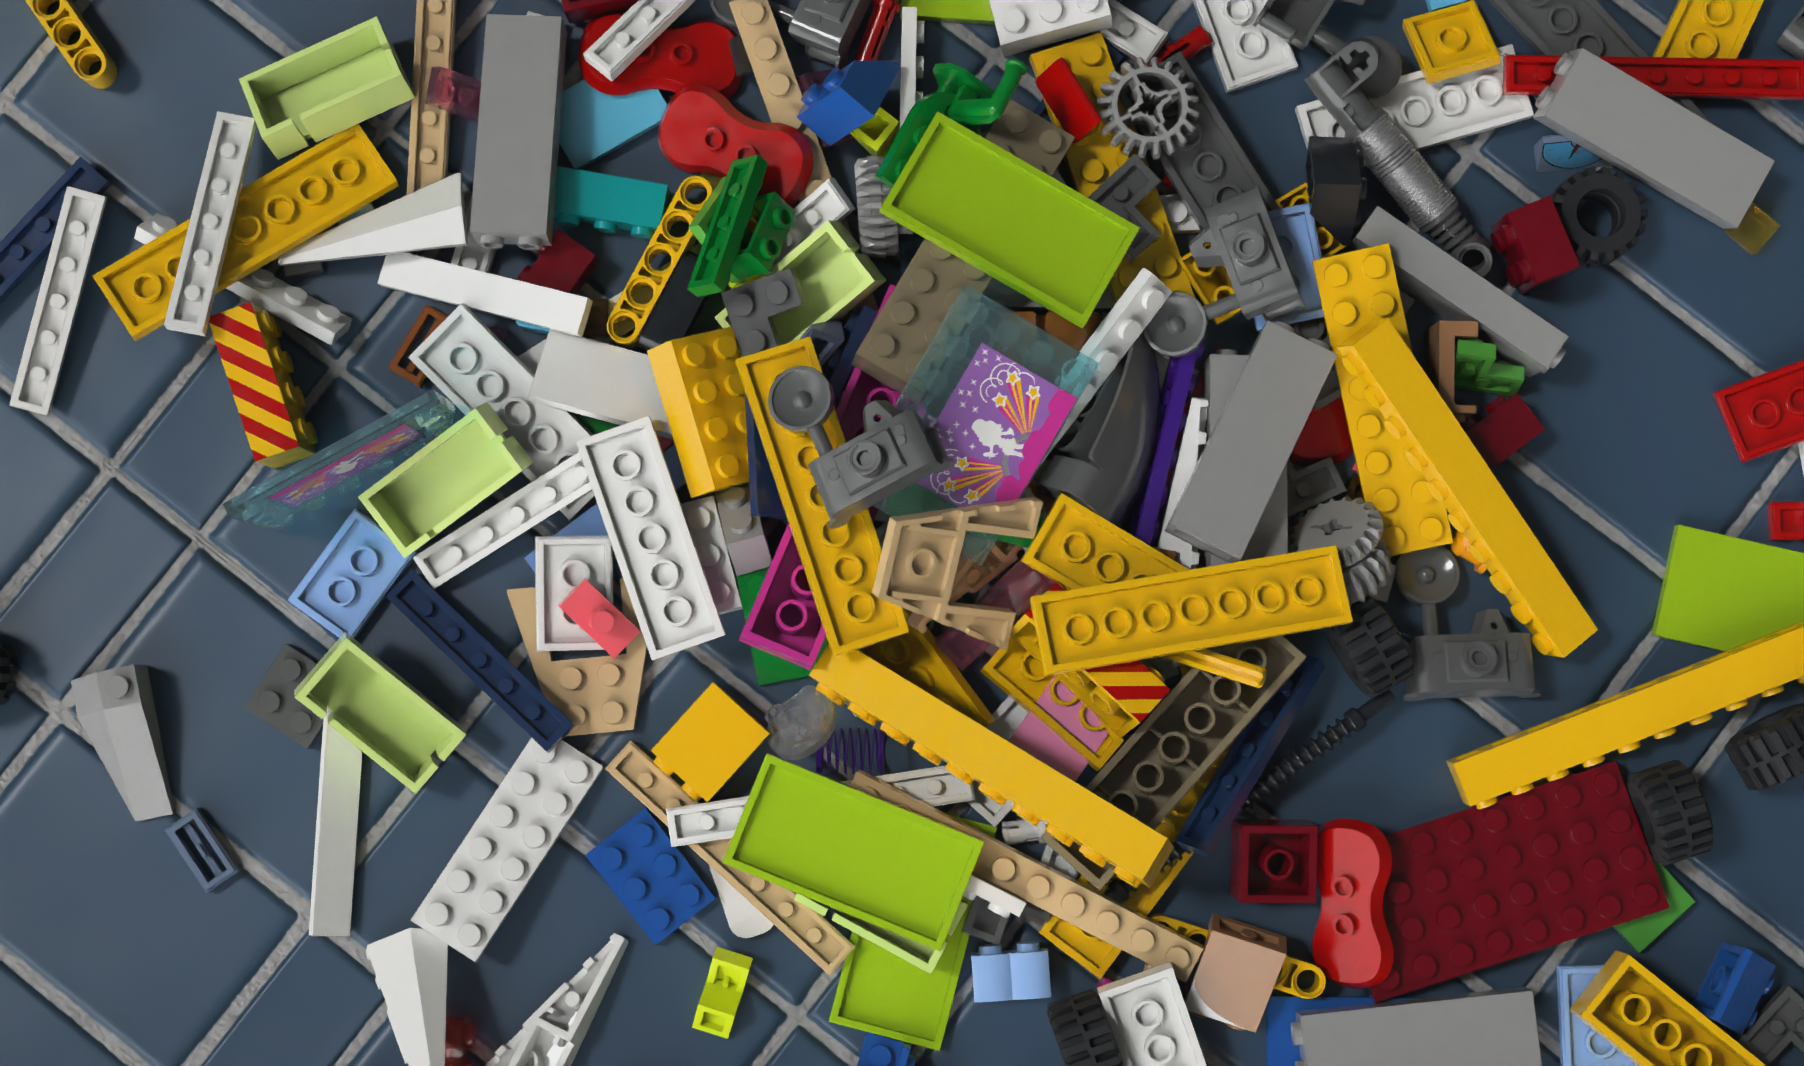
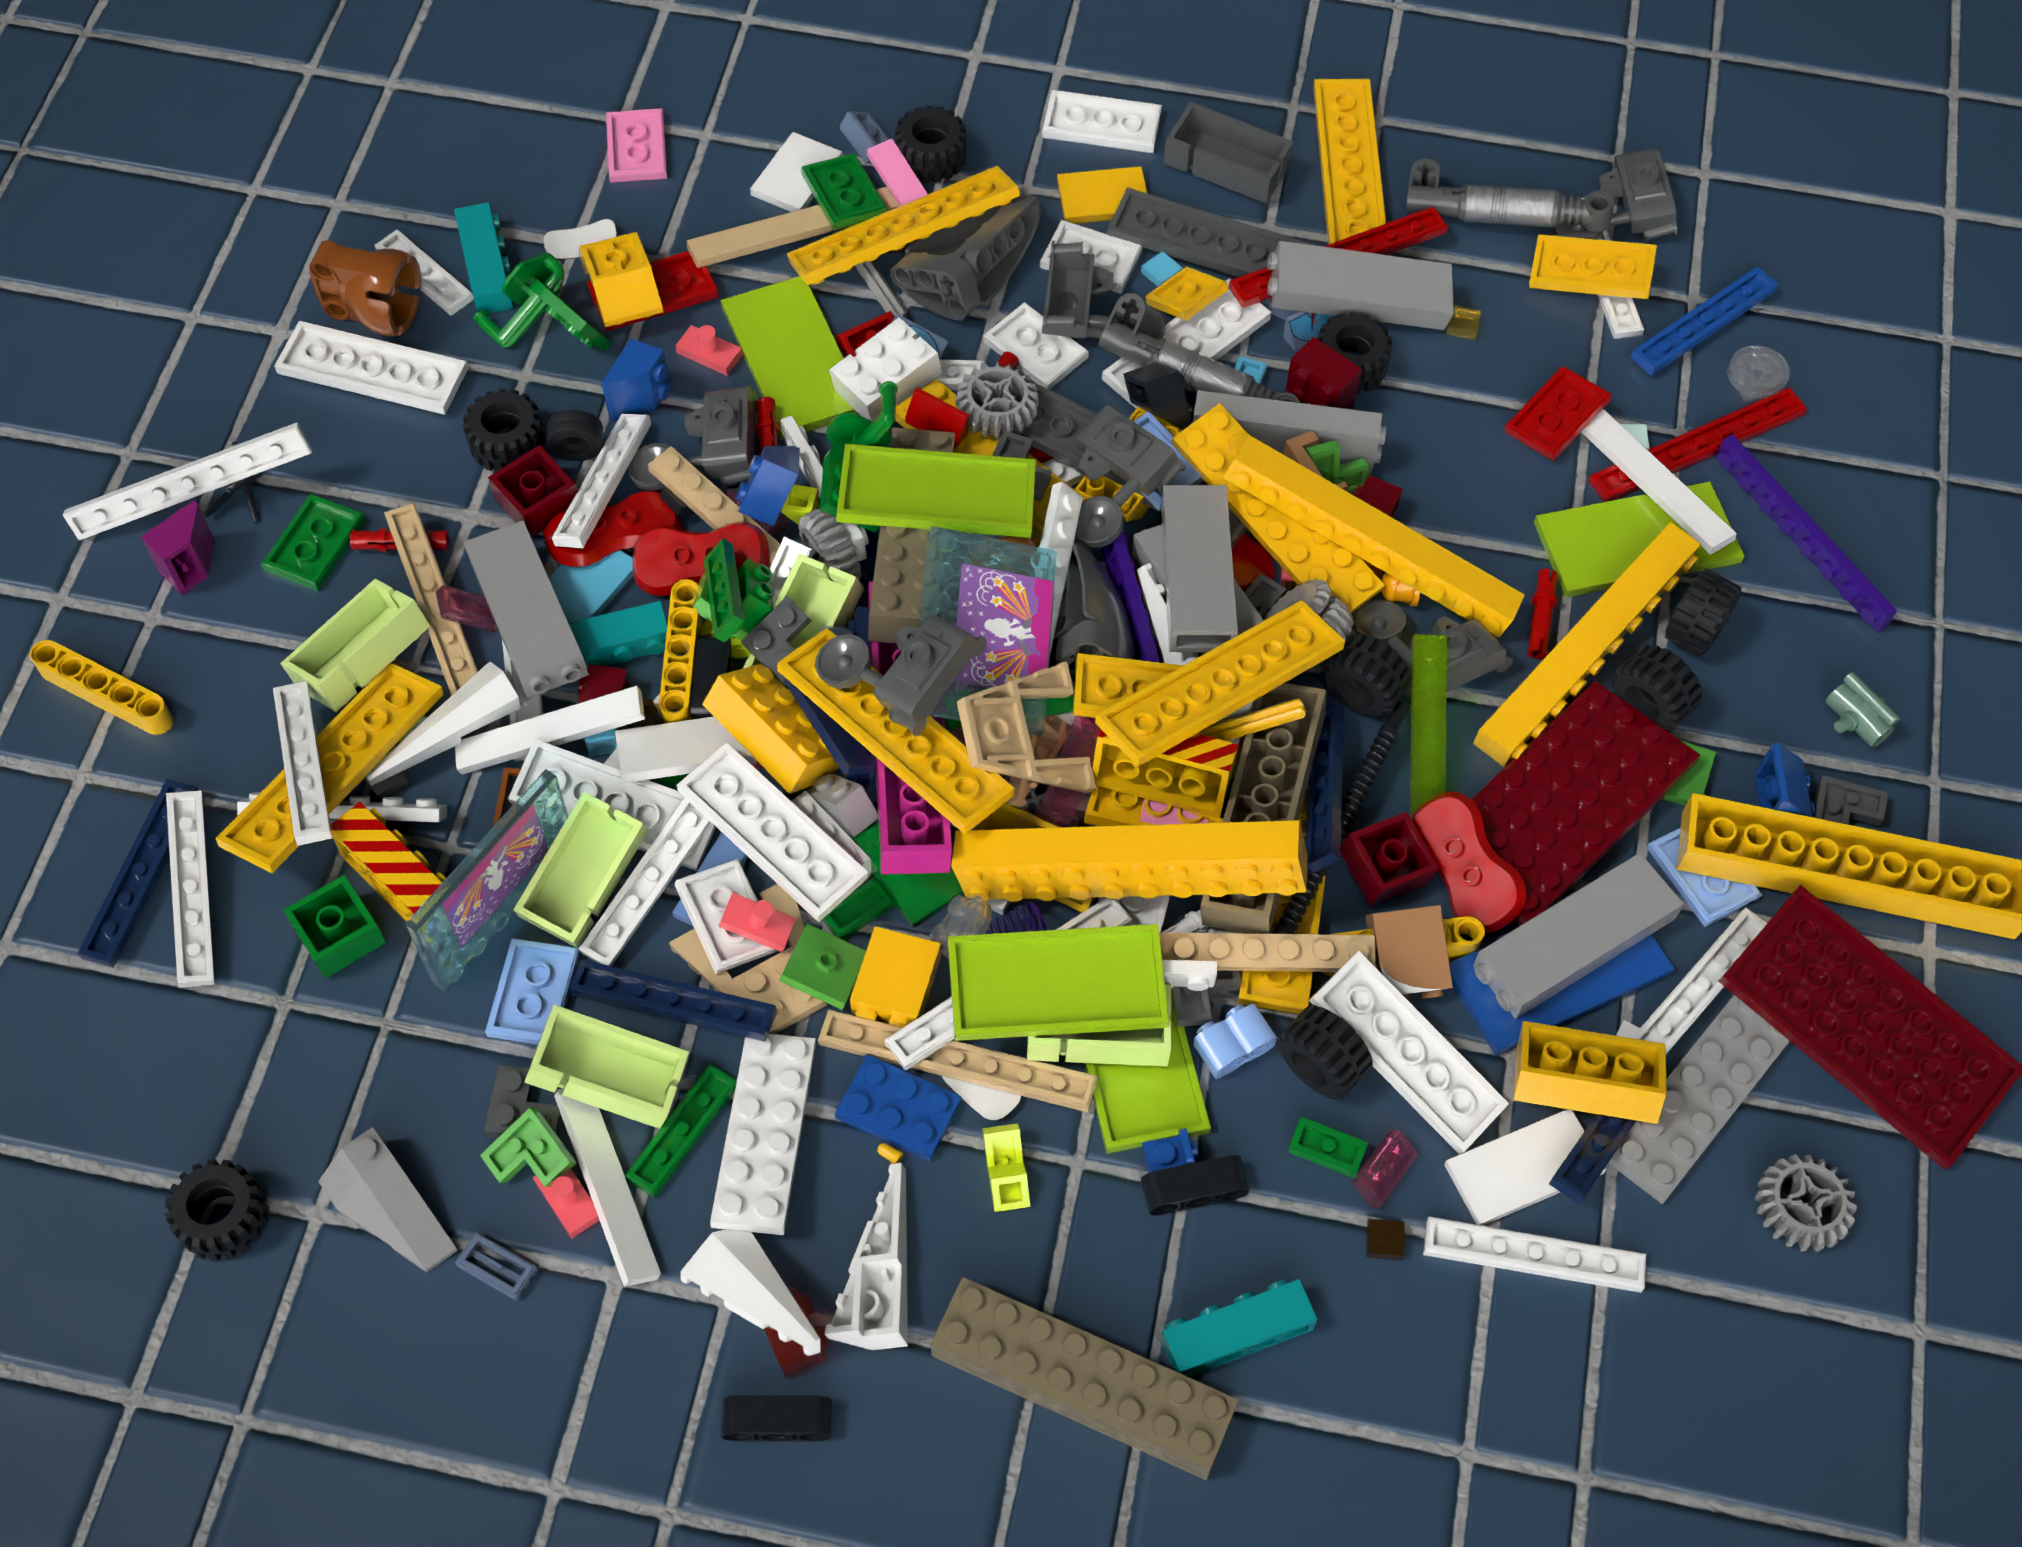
camera: 30 degrees left, 25 degrees down
none -> green brick [283,874,386,979]
none -> bright green plate [480,1108,577,1187]
none -> coral tile [533,1169,600,1239]
none -> green tile [625,1063,737,1198]
none -> bright green plate [779,924,866,1010]
none -> green tile [822,877,895,940]
none -> yellow piece [877,1143,904,1164]
none -> medium azure tile [1235,356,1268,388]
none -> clear neon green plate [1410,634,1447,817]
none -> red pin [1527,568,1558,660]

